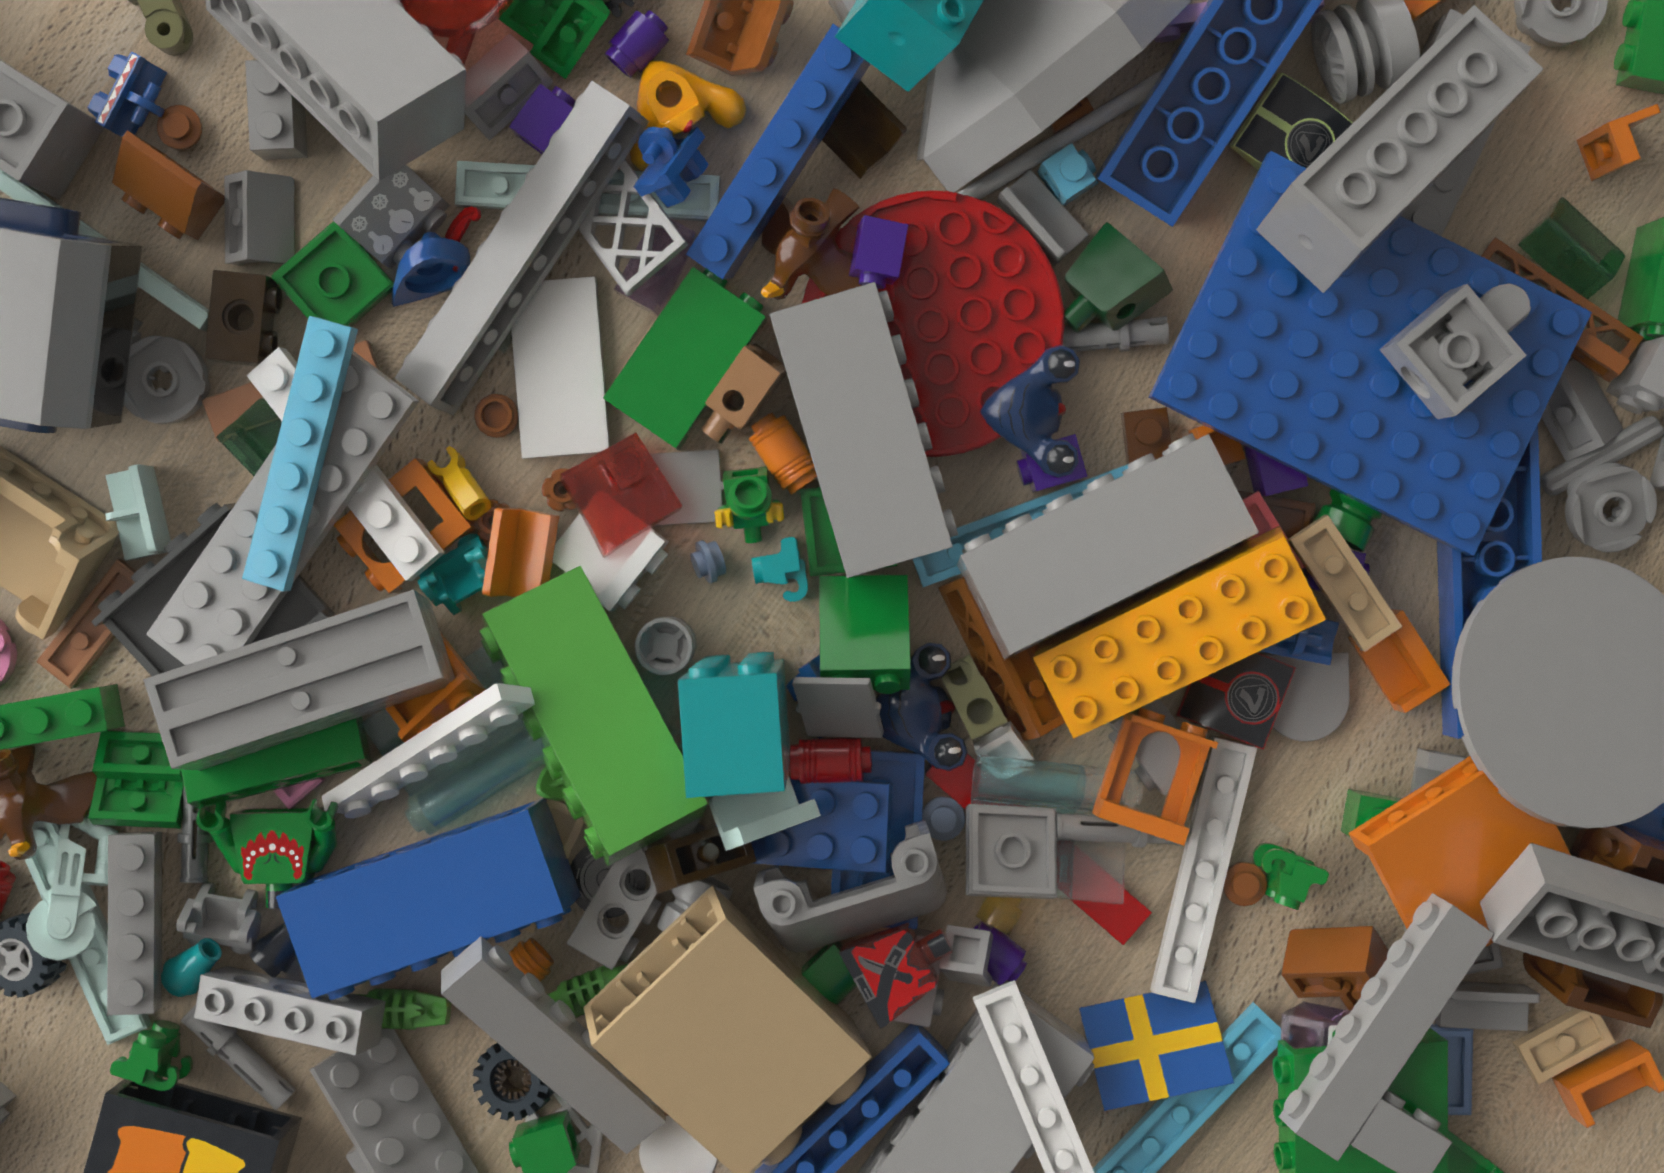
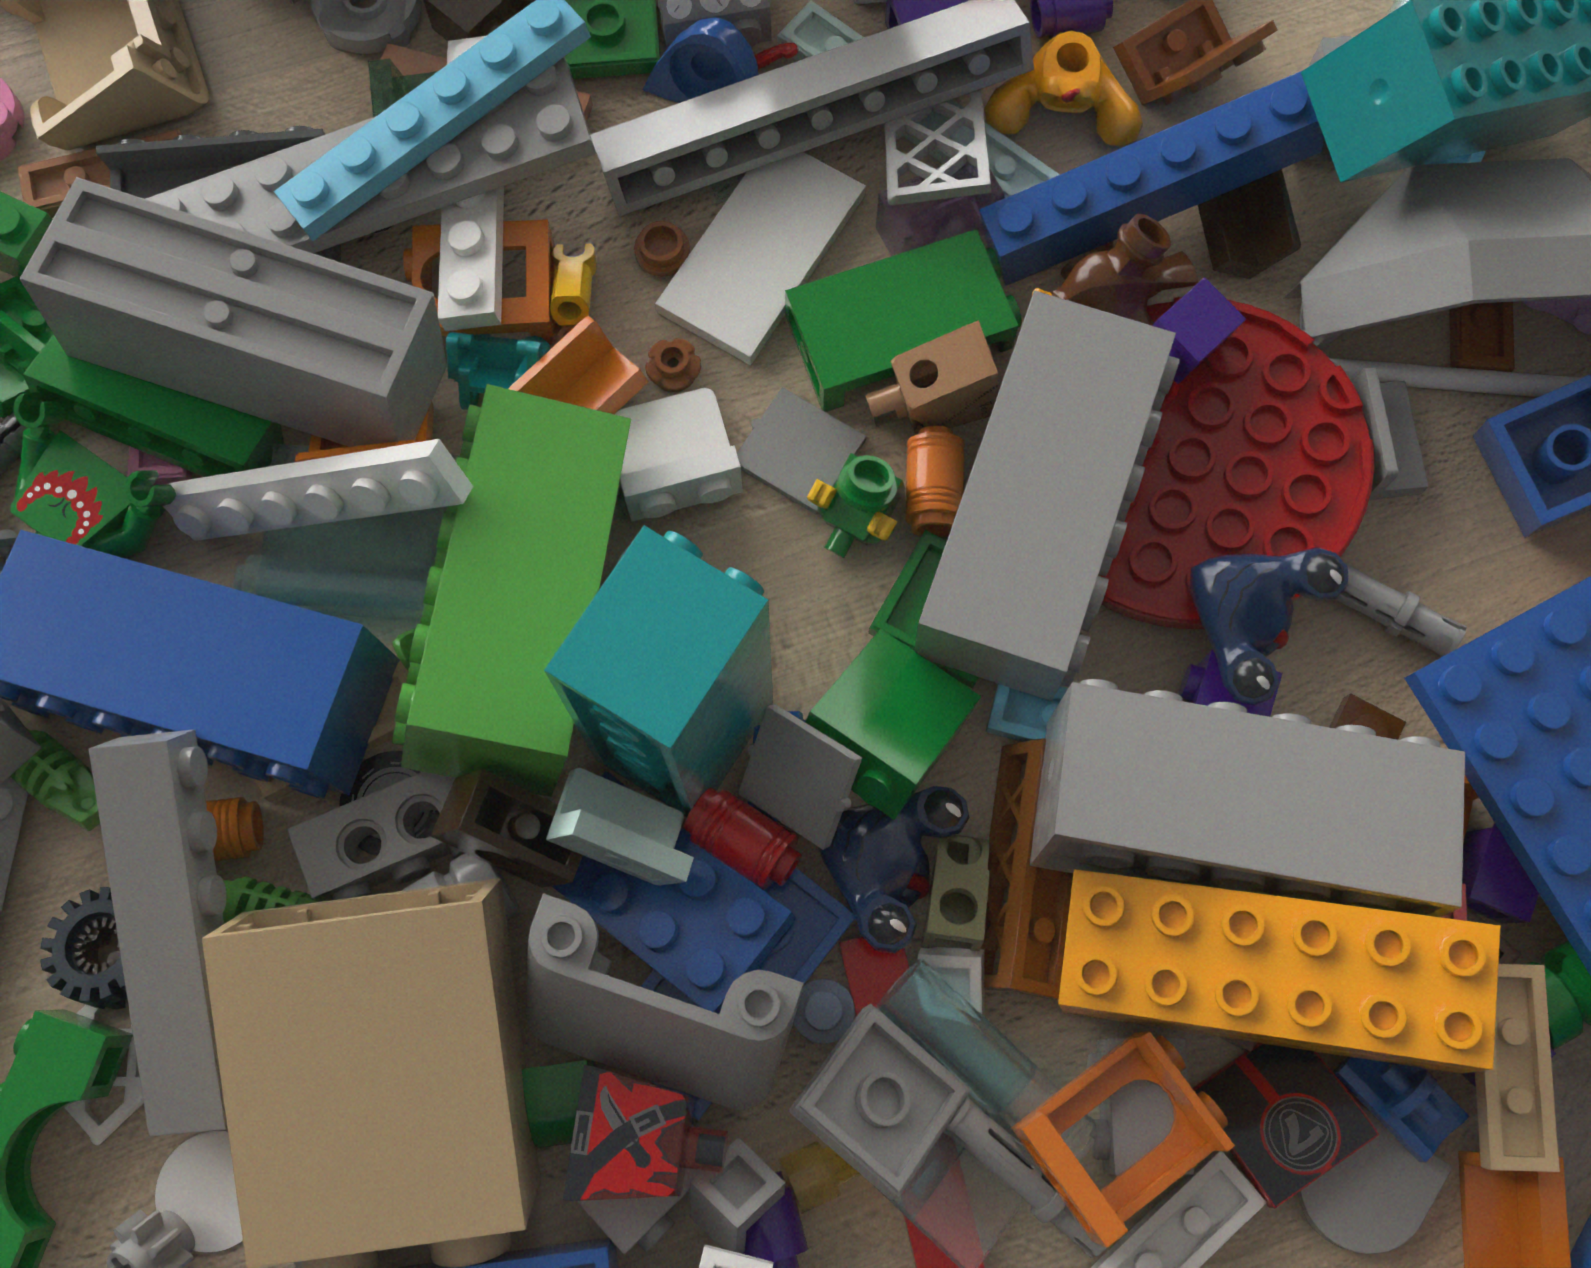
camera: 35 degrees right, 15 degrees down
light aqua panel [105,464,171,561] -> none
clear red plate [560,433,682,558] -> none
blue hips [633,126,709,208] -> none
sand blue plate [690,540,726,584] -> none
teal piece [751,537,808,602] -> none
medium azure brick [1037,143,1098,206] -> none
dark green torso [1064,222,1173,333] -> none

